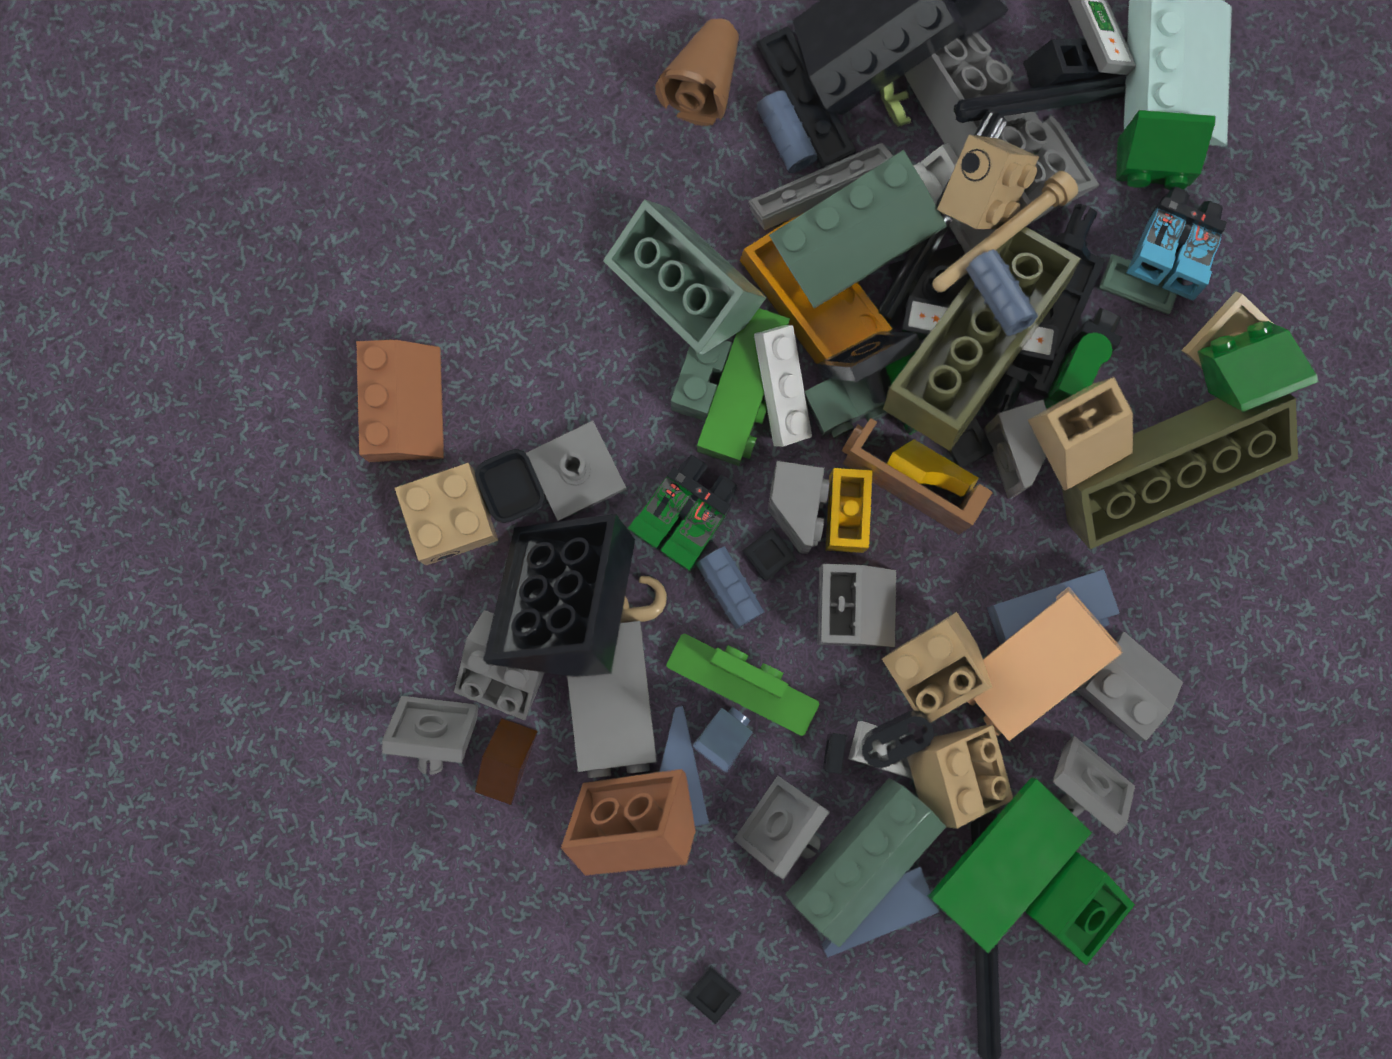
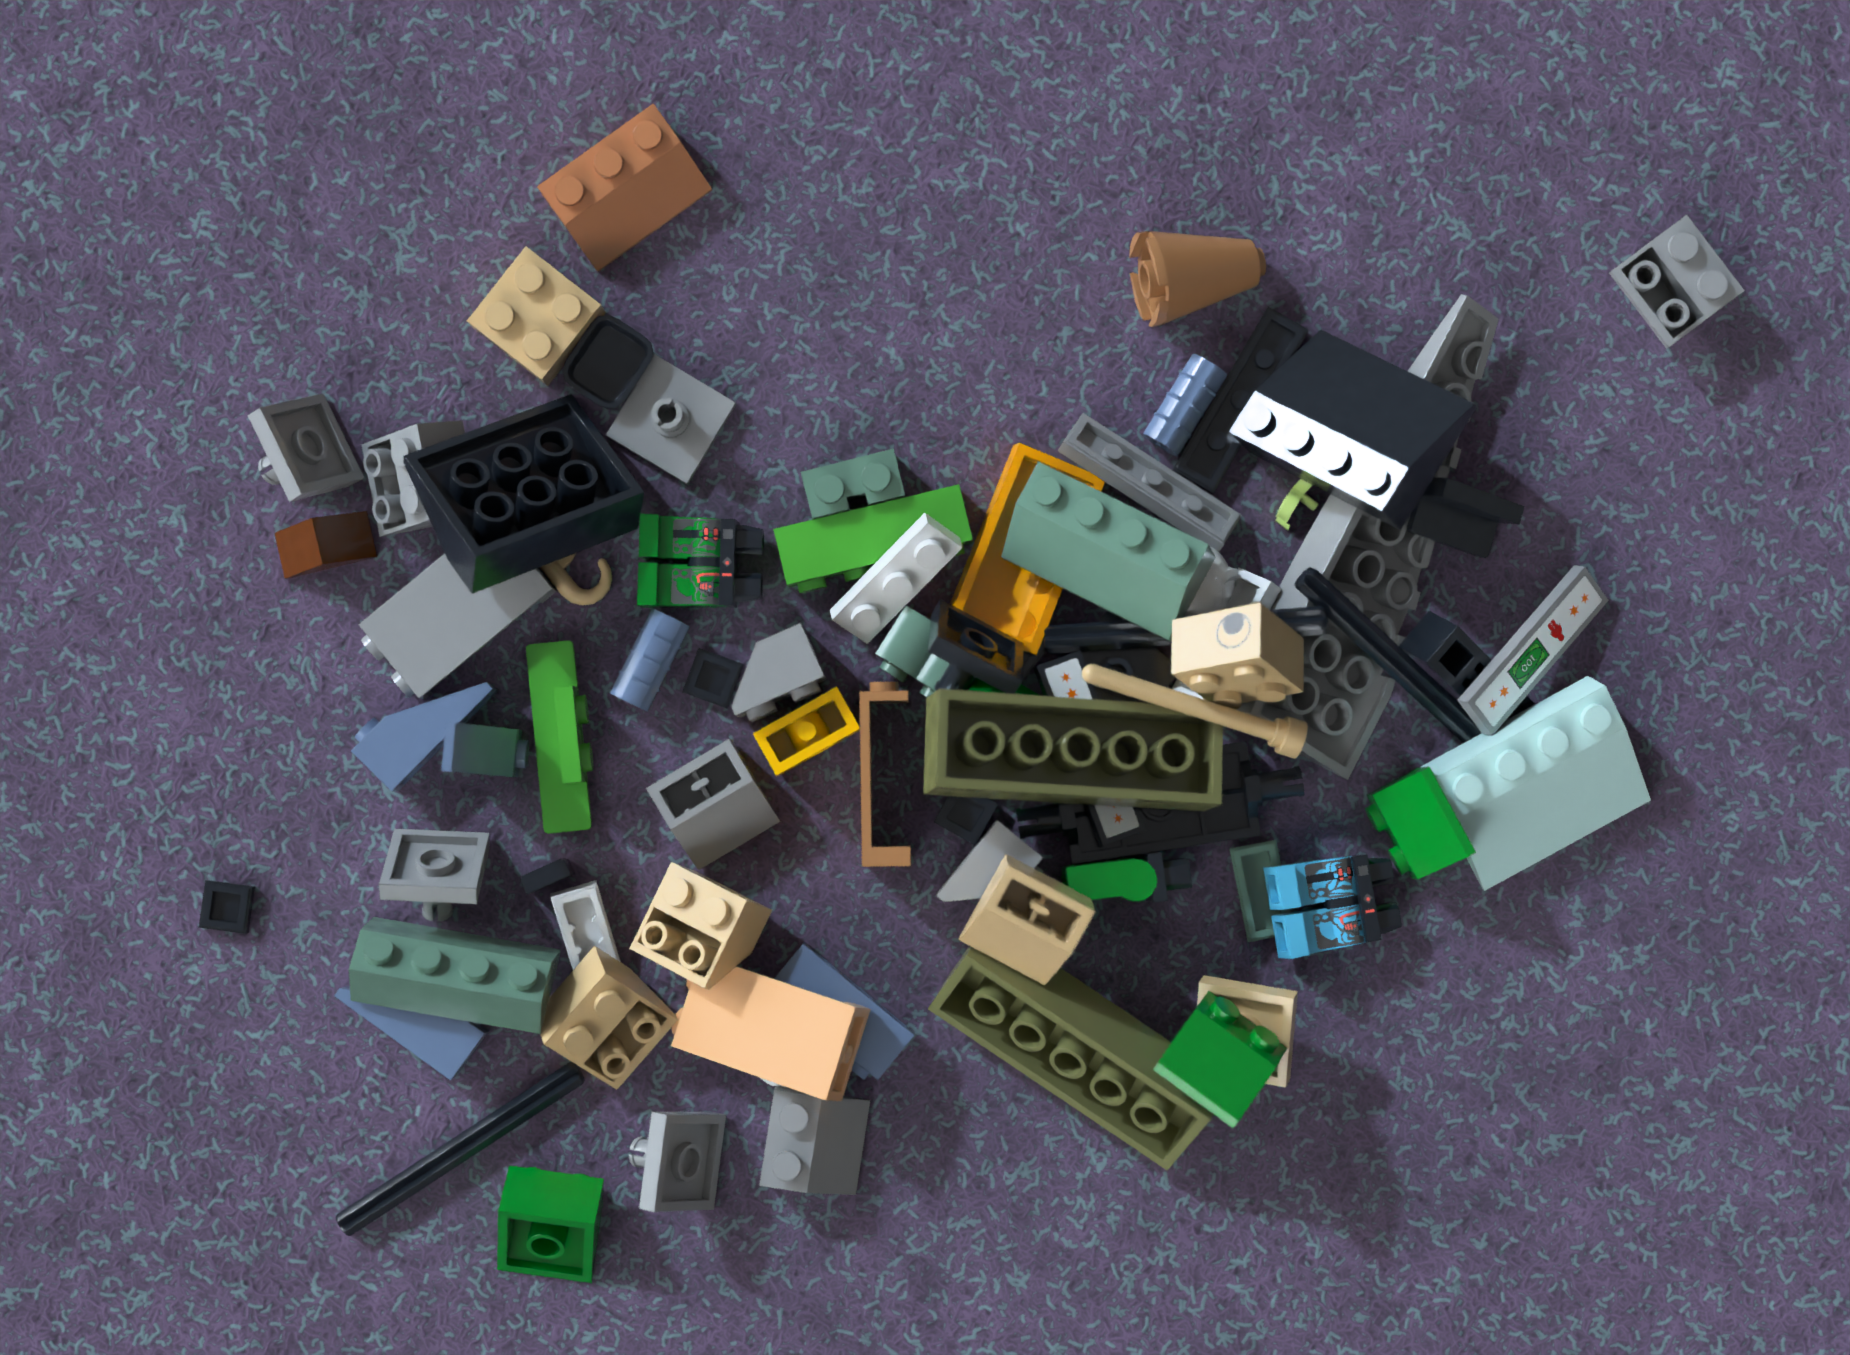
camera: 60 degrees right, 5 degrees up
nougat slope [561,769,696,875] -> none
sand green slope [603,199,767,355] -> none
black beam [861,710,934,768] -> none
yellow tile [887,439,979,497] -> none
green tile [927,777,1092,953] -> none
sand blue axle [966,250,1038,336] -> none

